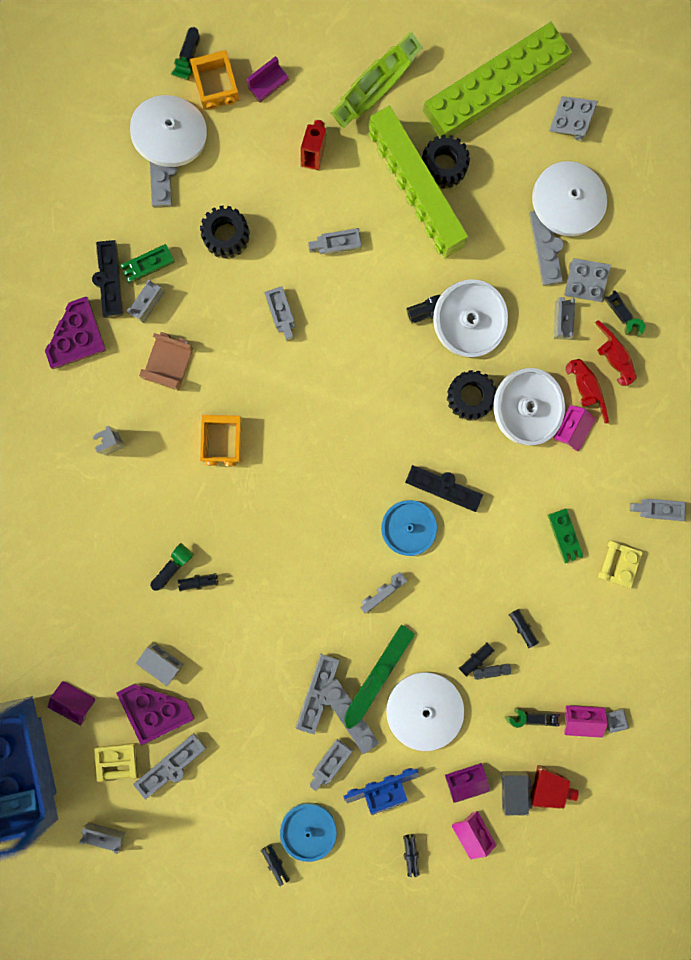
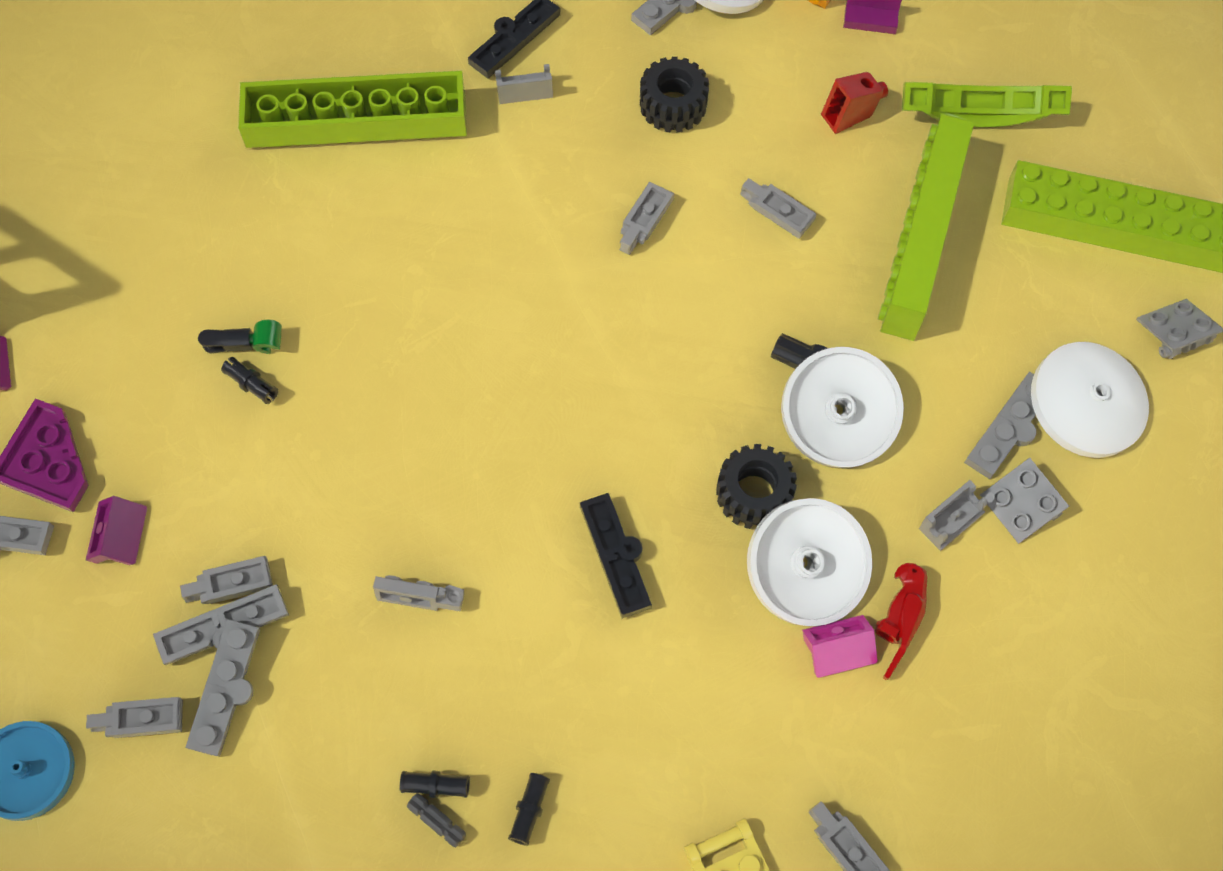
camera: 45 degrees right, 20 degrees down
magenta plate [45,296,107,369] -> none
light grey hinge [93,426,125,456] -> none
green hinge [120,244,175,283] -> none
light grey hinge [136,642,184,686] -> none
nougat panel [139,332,193,391] -> none
light orange window [200,415,242,466] -> none
green piece [344,624,415,729] -> none
blue bracket [344,768,420,815] -> none
dark azure piece [381,500,437,556] -> none
white dish [386,672,464,751] -> none
black tyre [422,135,470,189] -> none
green hinge [547,508,583,563] -> none
red animal [595,320,637,386] -> none
black piece [604,290,645,337] -> none
none -> magenta panel [86,495,147,565]
none -> light grey hinge [180,556,273,604]
none -> lime brick [238,71,467,148]

